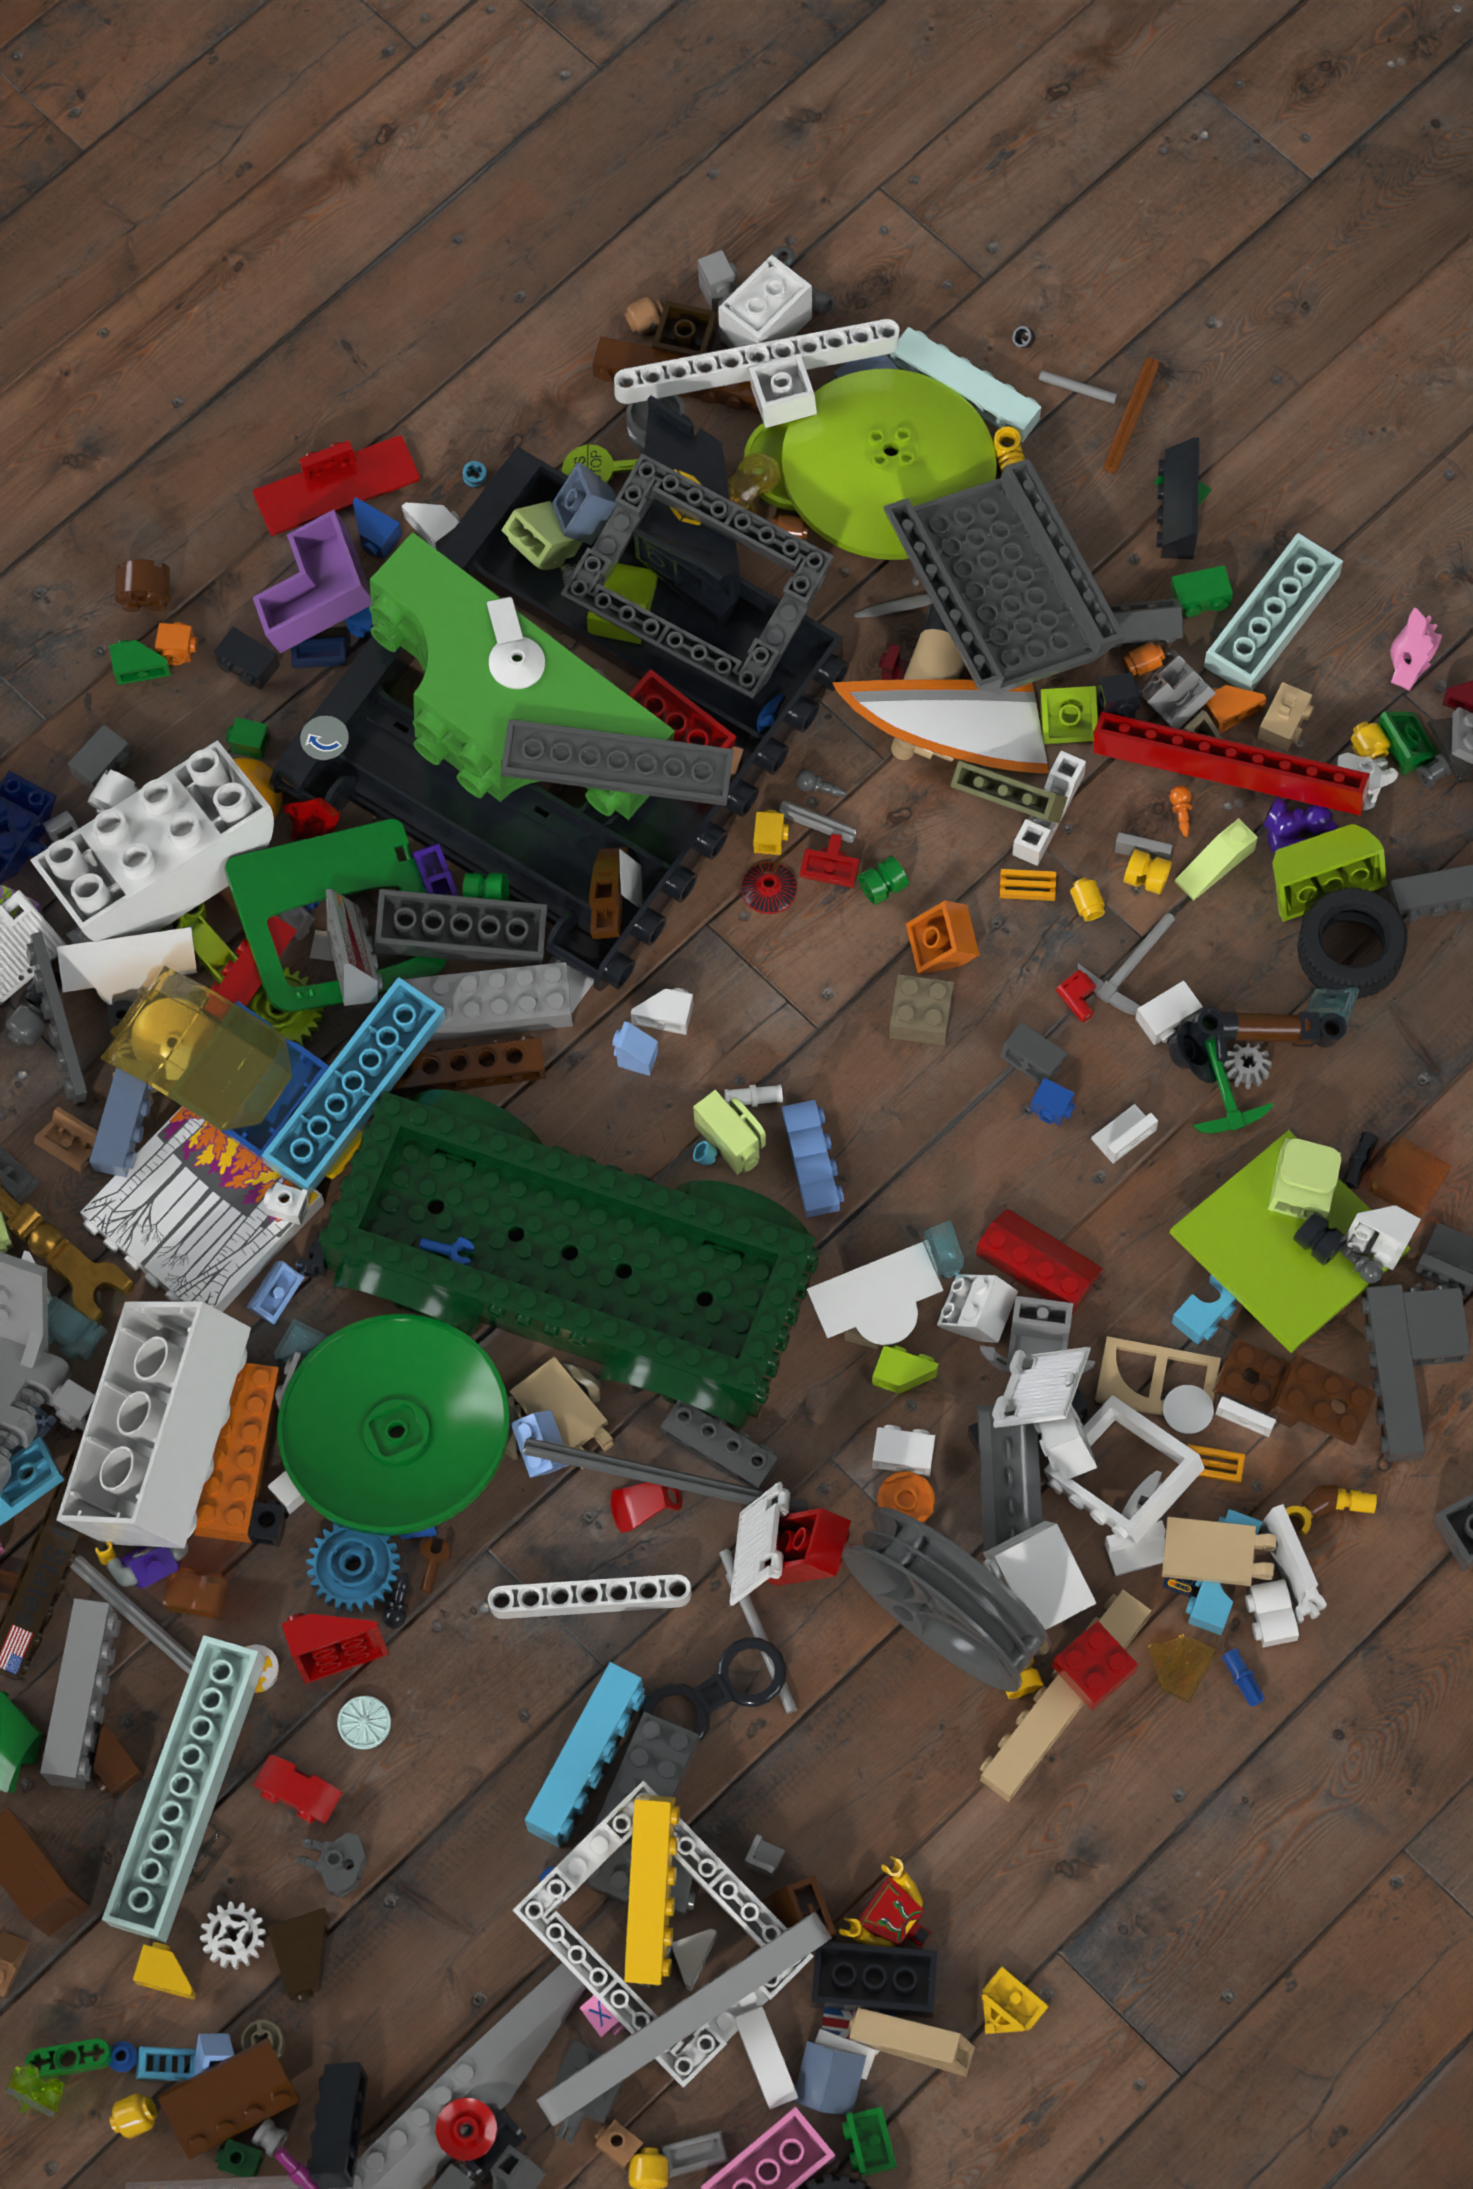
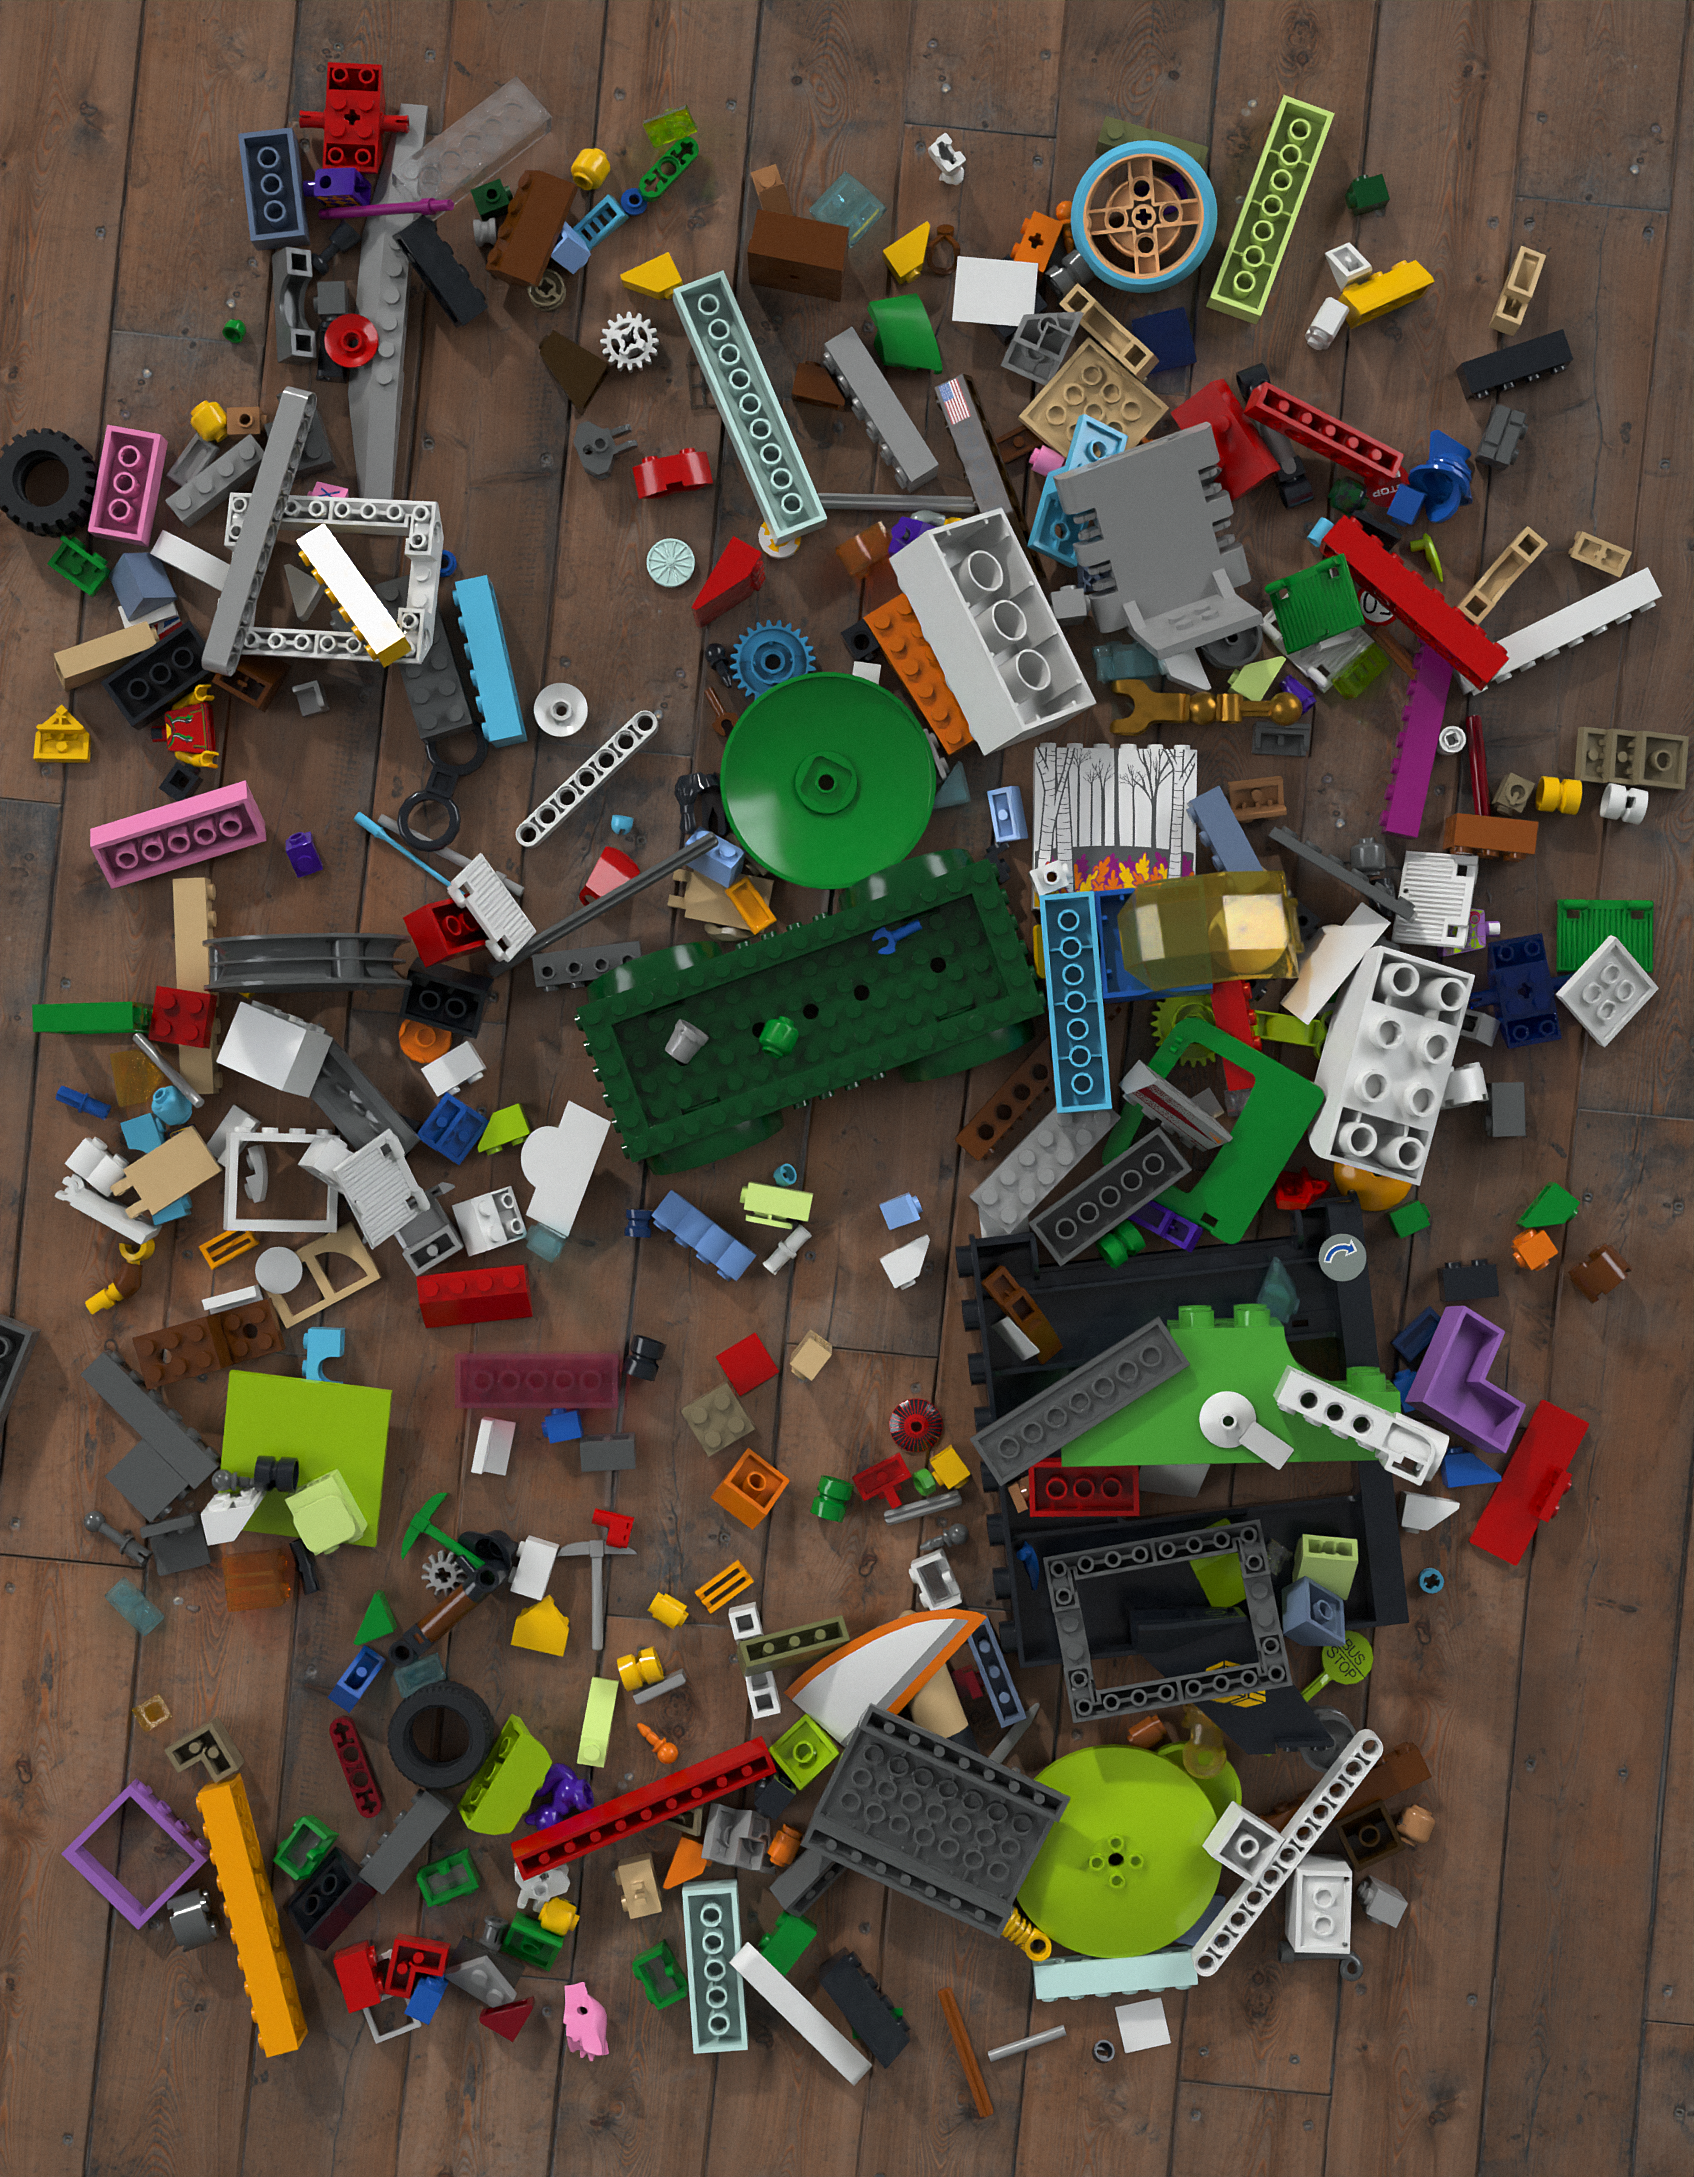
camera: 140 degrees right, 20 degrees up
none -> green window [32,1002,154,1035]
none -> bright pink brick [90,780,266,889]
none -> light grey bar [133,1032,204,1108]
none -> medium azure head [151,1085,192,1126]
none -> black brick [159,762,204,802]
none -> light grey brick [165,434,265,528]
none -> dark purple bracket [285,832,323,878]
none -> blue slope [328,1645,386,1713]
none -> dark red beam [329,1715,383,1818]
none -> medium azure piece [353,812,465,895]
none -> green slope [353,1589,398,1646]
none -> black slope [399,957,494,1039]
none -> blue slope [416,1092,490,1165]
none -> green window [416,1847,481,1907]
none -> clear pink brick [455,1351,620,1408]
none -> yellow slope [511,1595,569,1657]
none -> white dish [534,683,588,737]
none -> medium azure hinge [611,815,634,835]
none -> black wheel [622,1334,667,1381]
none -> dark blue wheel [624,1209,653,1238]
none -> green window [632,1939,689,2011]
none -> light grey piece [665,1019,709,1064]
none -> black piece [674,771,729,835]
none -> red sticker [716,1333,779,1396]
none -> light orange tile [724,876,777,936]
none -> white beam [729,1942,872,2086]
none -> green head [759,1016,799,1059]
none -> tan brick [790,1329,832,1381]
none -> white window [909,1547,963,1611]
none -> bright green tile [912,1468,936,1496]
none -> sand blue brick [967,1612,1027,1728]
none -> white sticker [1115,1997,1171,2053]
none -> clear light blue slope [1257,1257,1300,1323]
none -> white brick [1273,1365,1449,1485]

